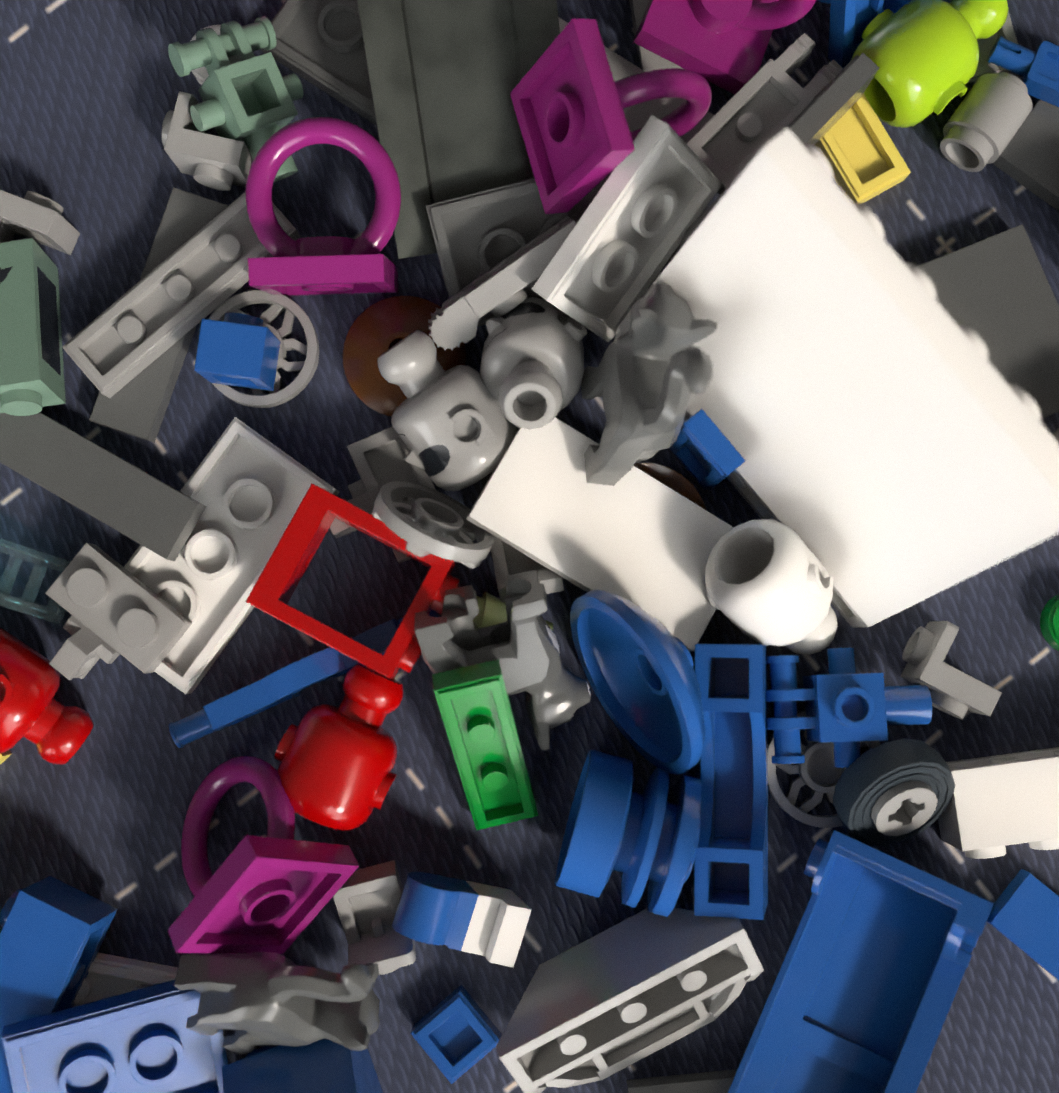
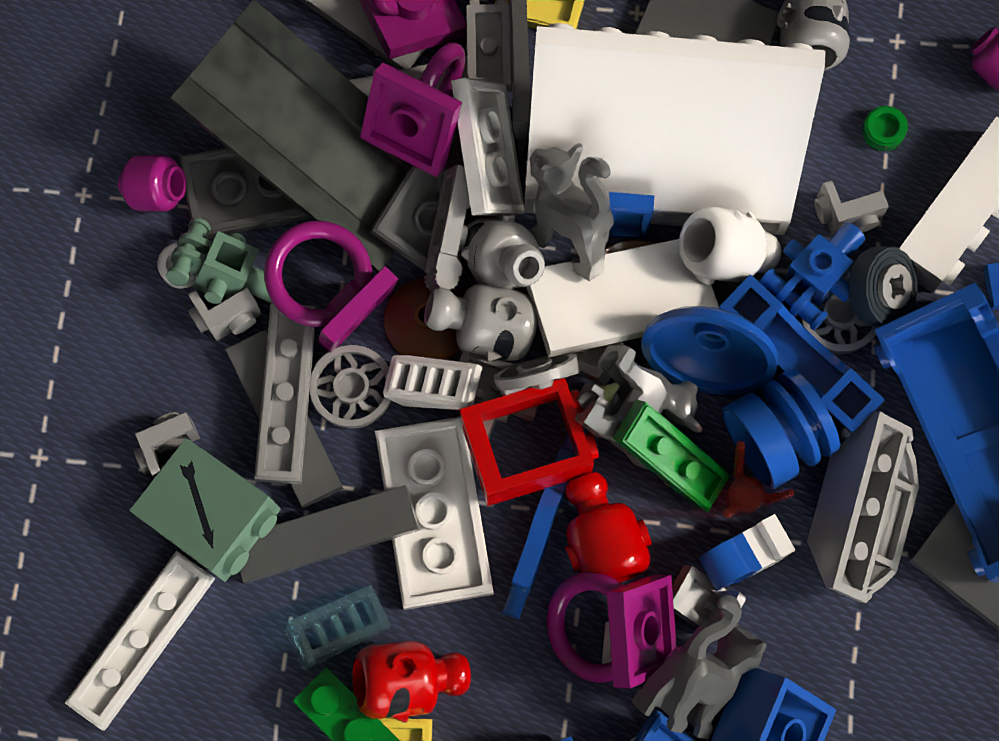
camera: 50 degrees left, 10 degrees down
light grey hinge [45,543,192,680] -> none
blue plate [194,313,280,391] -> none
blue tile [410,985,502,1084] -> none
none -> white slope [383,355,482,410]
none -> clear red plant [722,441,794,519]

